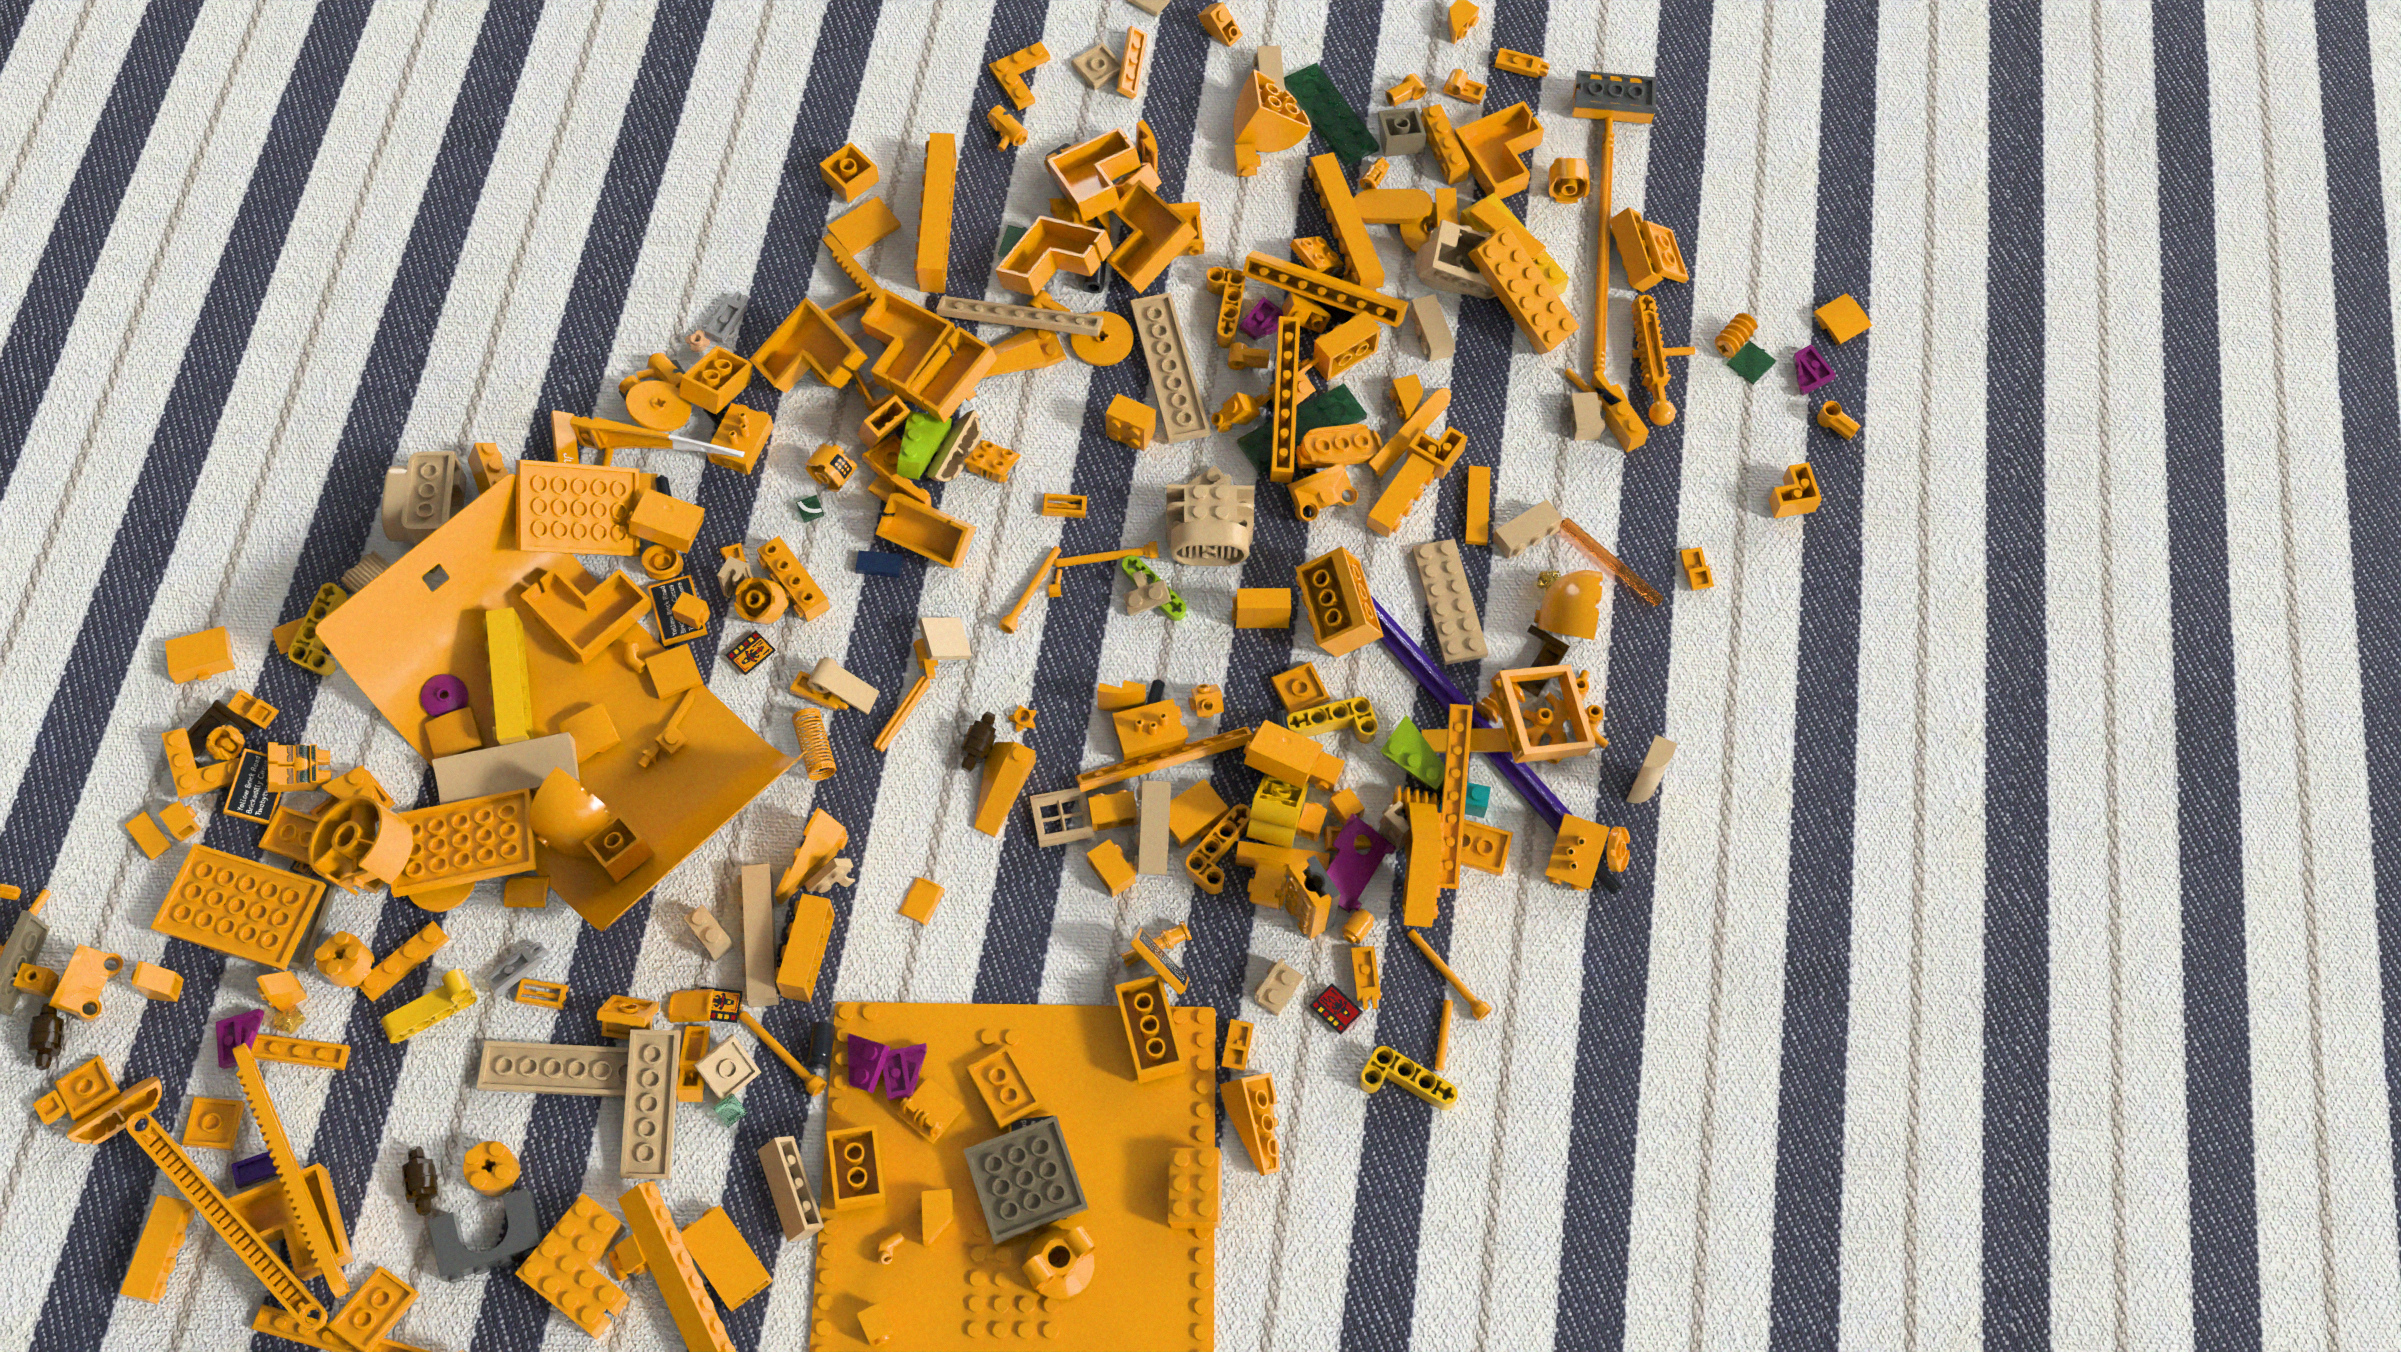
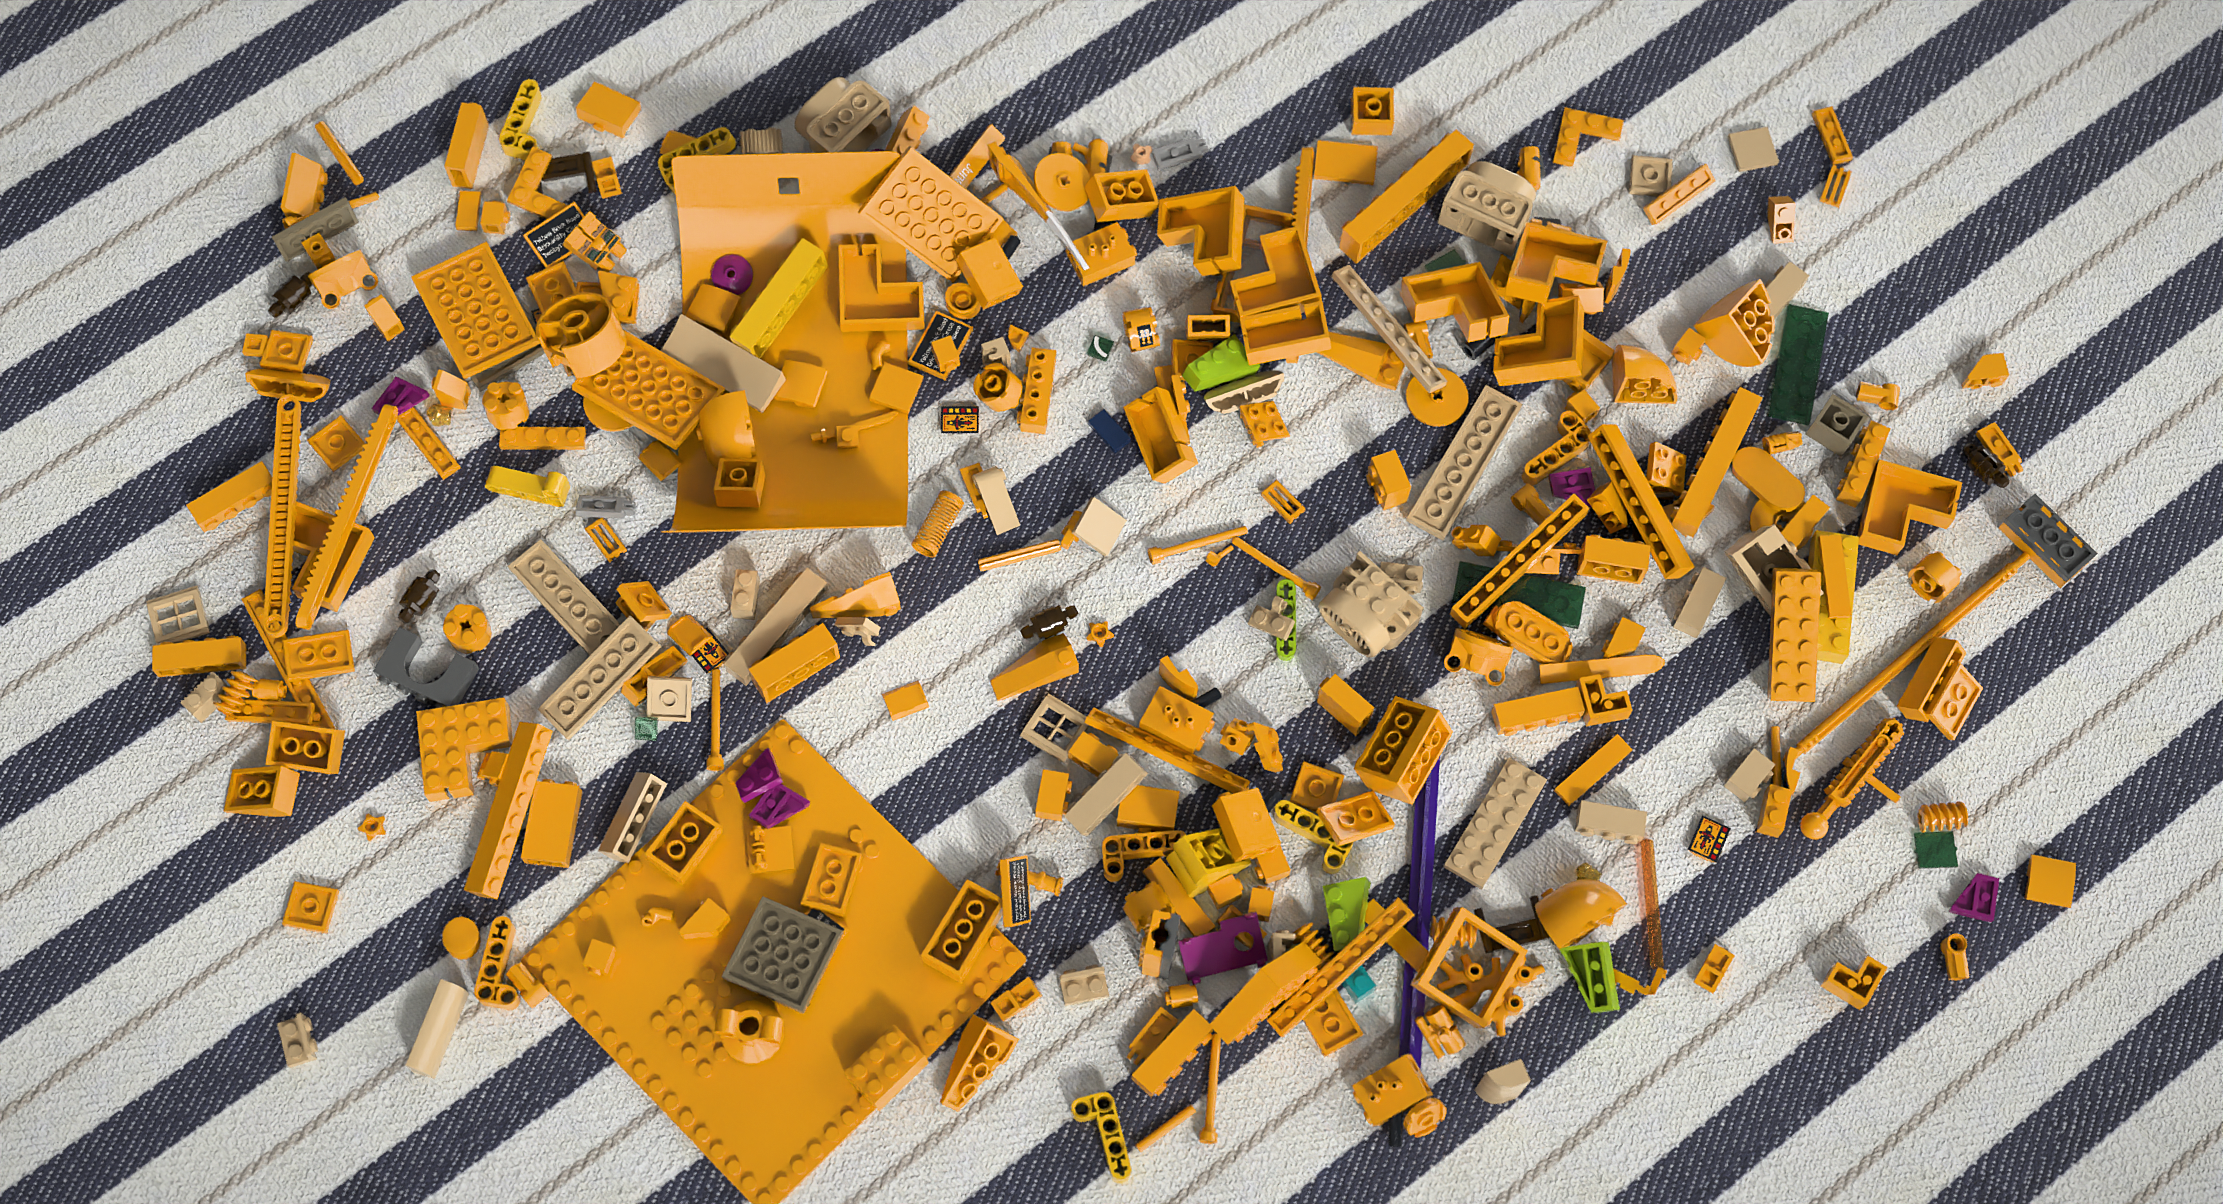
camera: 45 degrees right, 5 degrees up
light orange piece [205,725,245,761] -> none
dark purple tile [231,1151,278,1189] -> none
black piece [806,1022,835,1069] -> none
piece [1309,983,1363,1035] -> none
light orange plate [1442,68,1487,105] -> none
none -> light orange brick [444,102,489,189]
none -> yellow beam [499,79,542,161]
none -> light orange brick [1131,1009,1213,1098]
none -> light orange wing [1246,722,1283,773]
none -> light orange tile [1316,791,1395,846]
none -> light orange pin [1415,1004,1466,1059]
none -> tan brick [1438,161,1536,257]
none -> lime wedge [1559,941,1620,1013]
none -> light orange brick [1565,389,1600,424]
none -> light orange brick [1612,344,1677,404]
none -> light orange piece [1613,967,1667,995]
none -> piece [1688,815,1731,863]
none -> dark brown piece [1963,443,2009,488]

